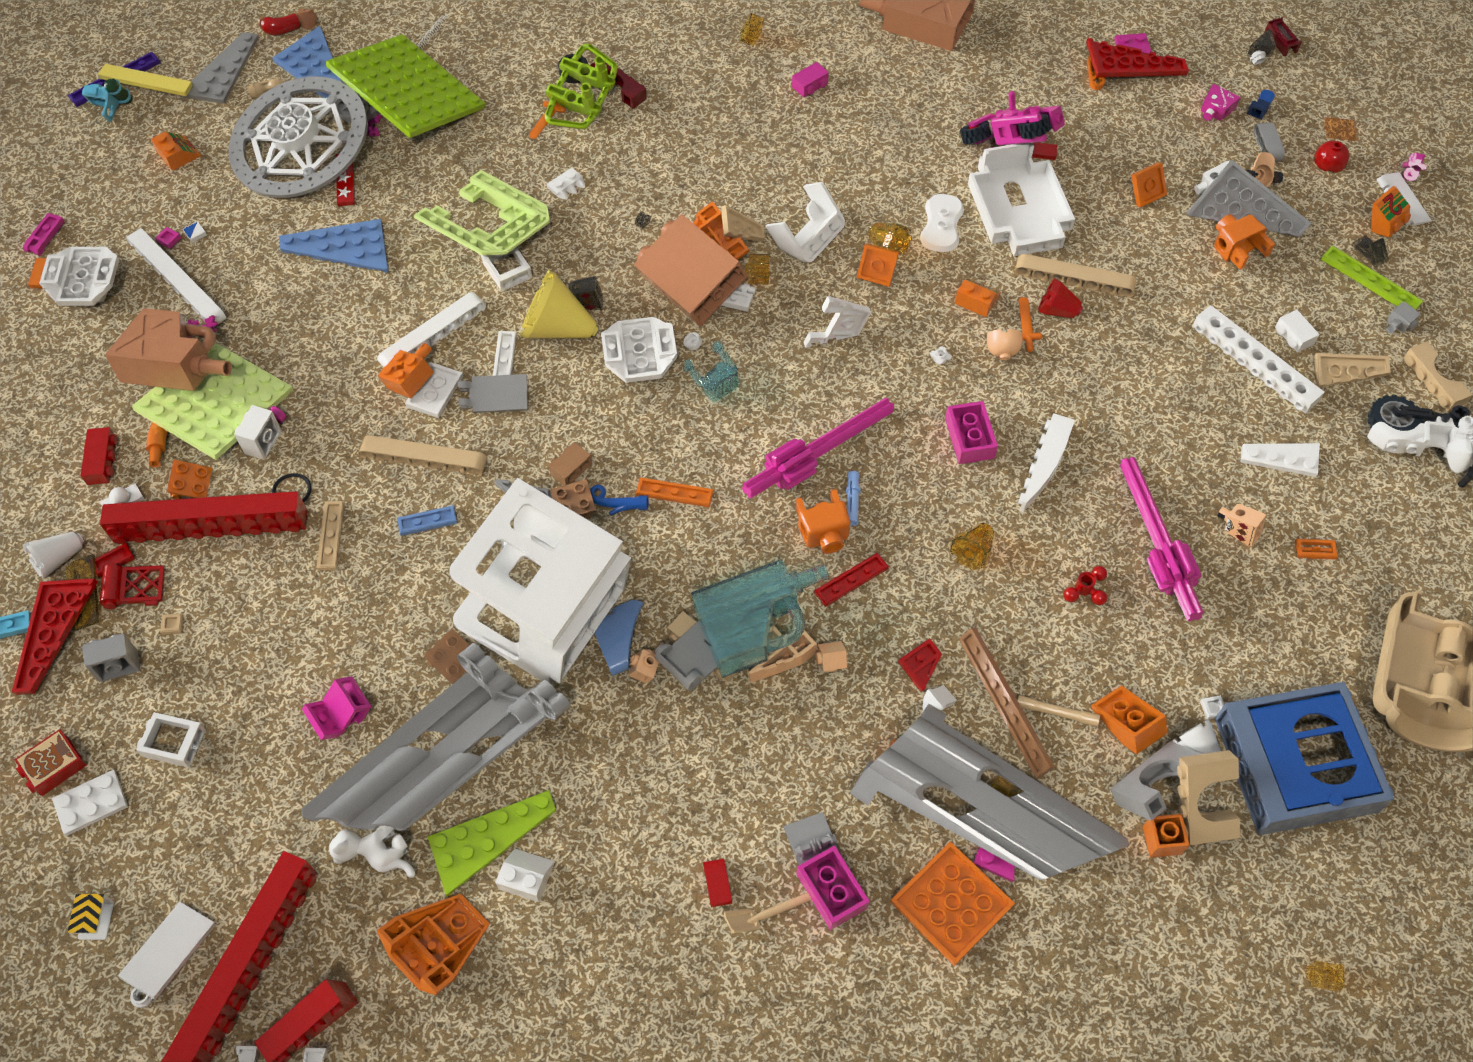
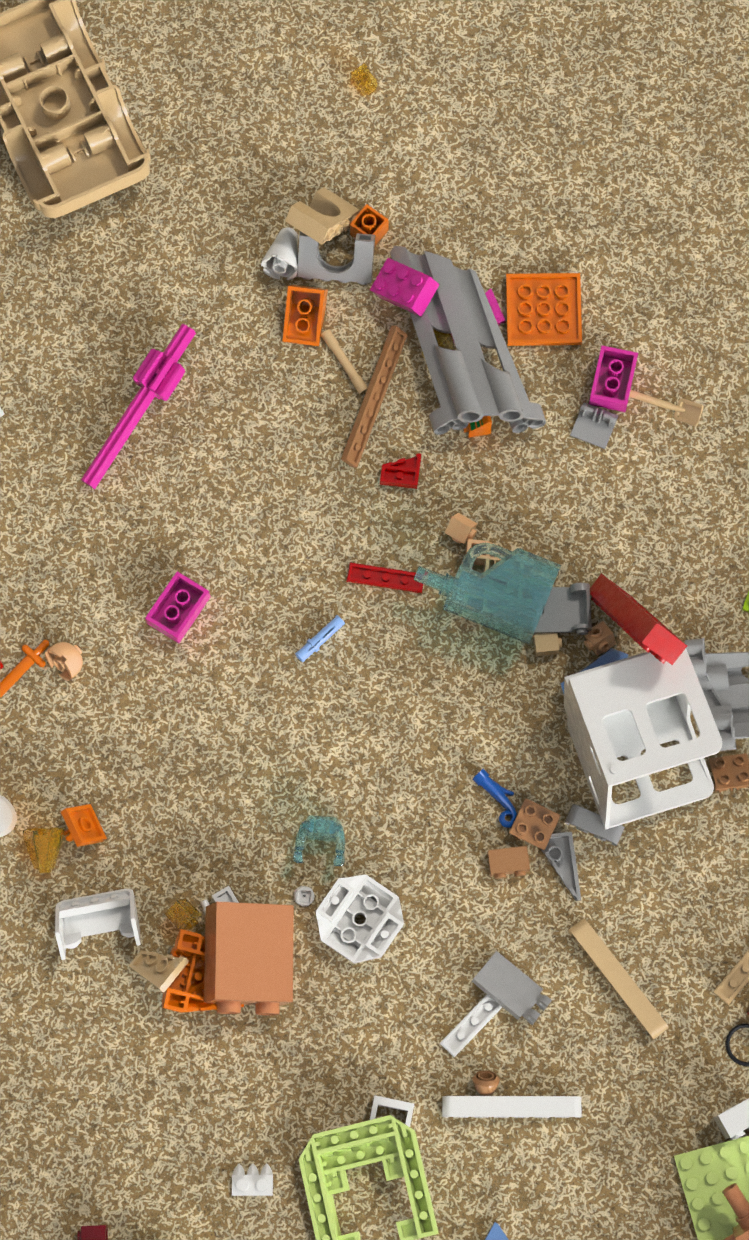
camera: 135 degrees left, 15 degrees up
dark pink tile [269,406,287,424] -> none
orange brick [378,343,434,399] -> none
medium blue tile [397,505,457,536] -> none
white plate [405,362,463,418] -> none
light yellow cone [520,270,598,339] -> none
clear smoke torso [569,276,604,310] -> none
clear smoke bush [635,212,651,229] -> none
orange tile [636,477,713,508] -> none
red slope [703,858,733,908] -> none
dark pink axle [742,398,894,499] -> none
orange piece [795,489,851,554] -> none
white wing [804,296,871,348] -> none
white tile [923,685,957,711] -> none
white plate [930,346,952,365] -> none
clear yellow cone [950,522,995,570] -> none
orange slope [955,279,1001,317] -> none
white slope [1018,413,1075,512] -> none
red piece [1063,566,1107,606] -> none
white tile [1200,695,1224,720] -> none
door [1214,682,1394,836] -> none
light nougat torso [1217,504,1266,548] -> none
orange tile [1295,539,1338,560] -> none
none -> dark pink brick [370,258,440,317]
none -> medium nougat cone [472,1070,500,1096]
none -> red brick [590,573,687,665]

